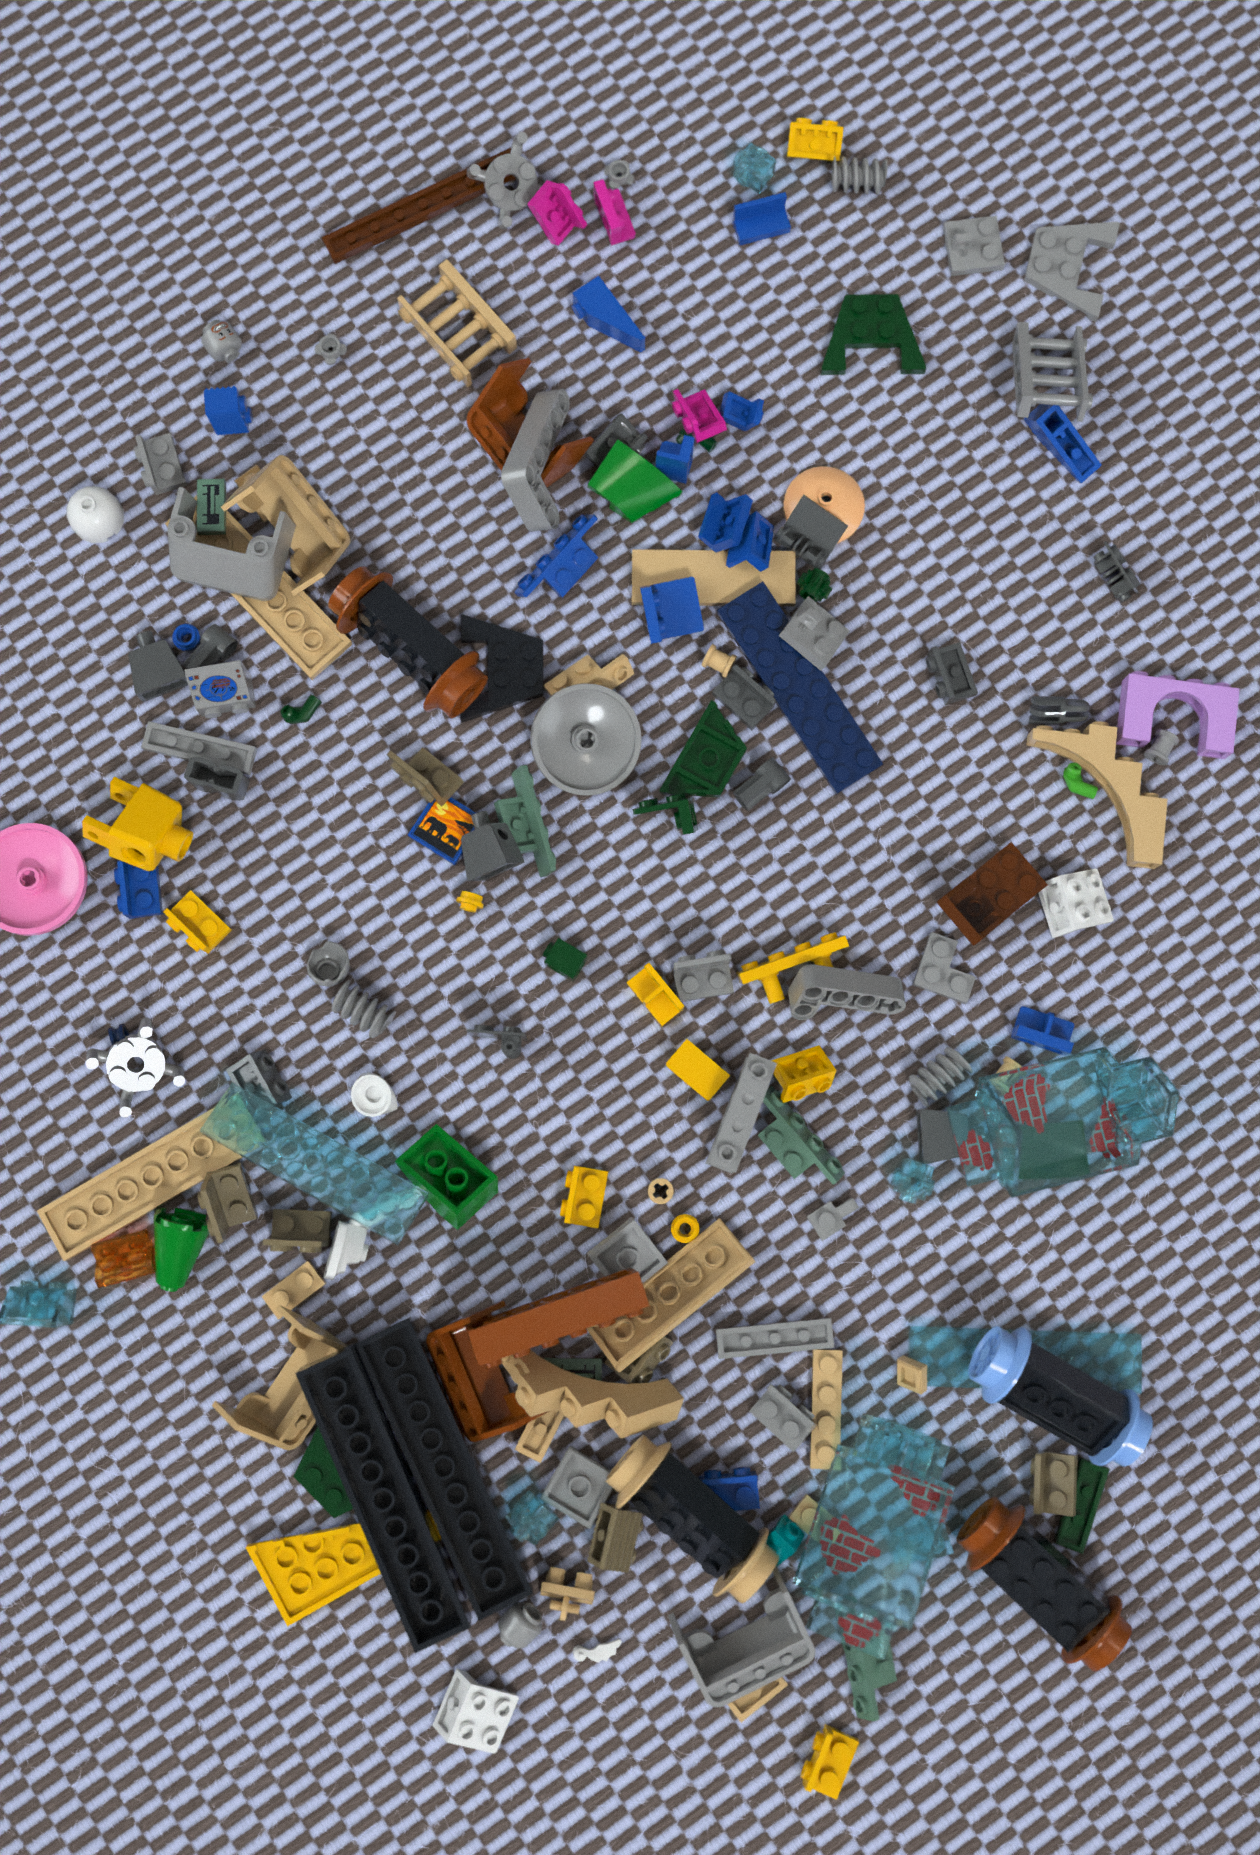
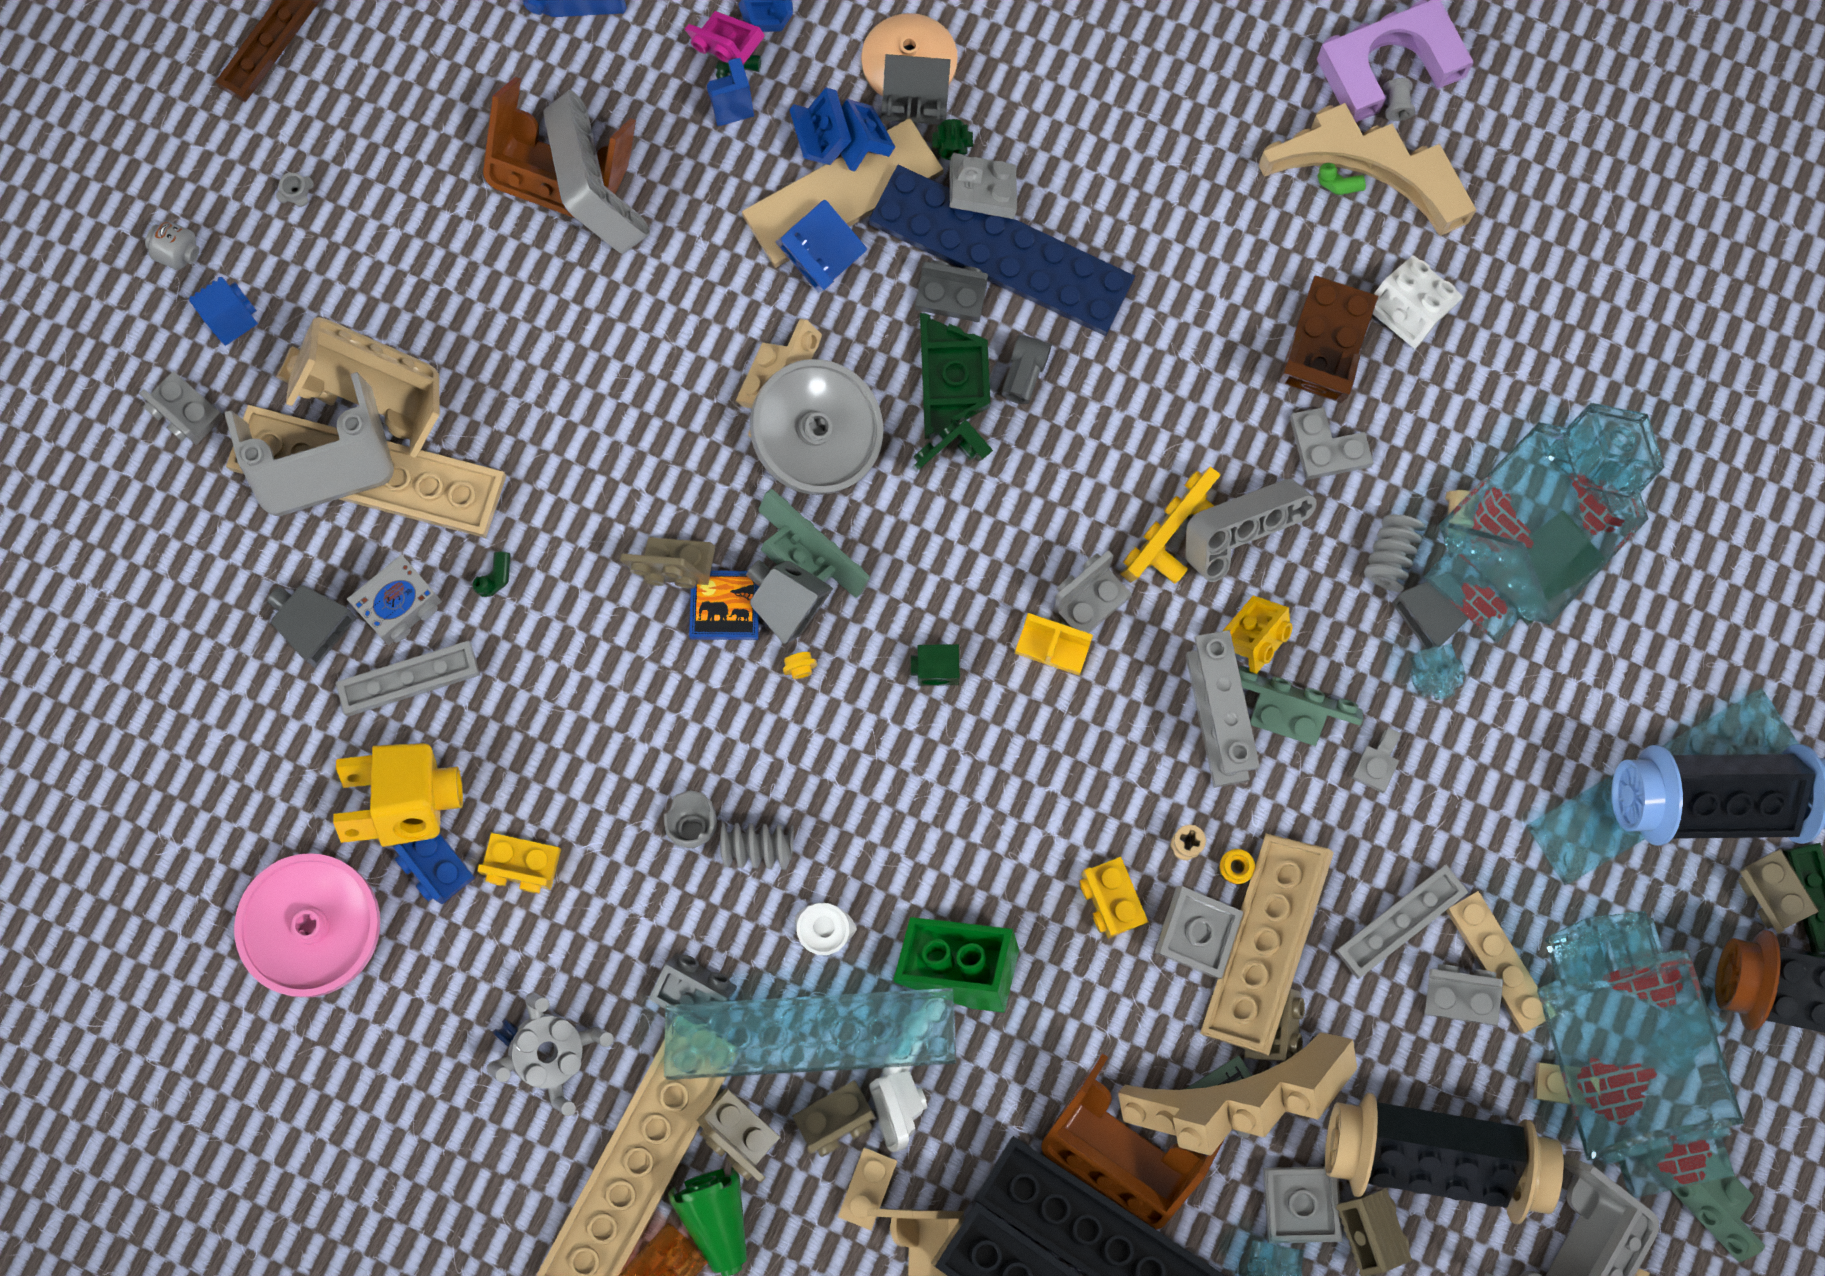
camera: 30 degrees left, 5 degrees down
white cylinder [66,486,124,543] -> none
blue plate [172,624,201,651] -> none
dark grey piece [182,624,238,669] -> none
dark grey brick [184,757,250,801] -> none
sand green tile [197,479,226,535] -> none
brick [328,566,488,718] -> none
tan fence [397,259,517,387] -> none
black wing [460,614,544,723] -> none
dark orange brick [465,1267,650,1369] -> none
dark grey hinge [467,1025,528,1059] -> none
blue bracket [514,514,598,598] -> none
tan plate [515,1408,564,1463] -> none
dark grey bracket [584,414,648,469] -> none
green slope [587,440,682,523] -> none
yellow panel [666,1039,731,1101] -> none
blue bracket [698,1467,760,1511] -> none
tan bush [701,644,737,678] -> none
teal bracket [766,1514,805,1566] -> none
tan tile [897,1355,927,1395] -> none
dark grey bracket [926,642,978,705] -> none
blue panel [1010,1006,1074,1056] -> none
dark grey arm [1029,696,1090,724] -> none

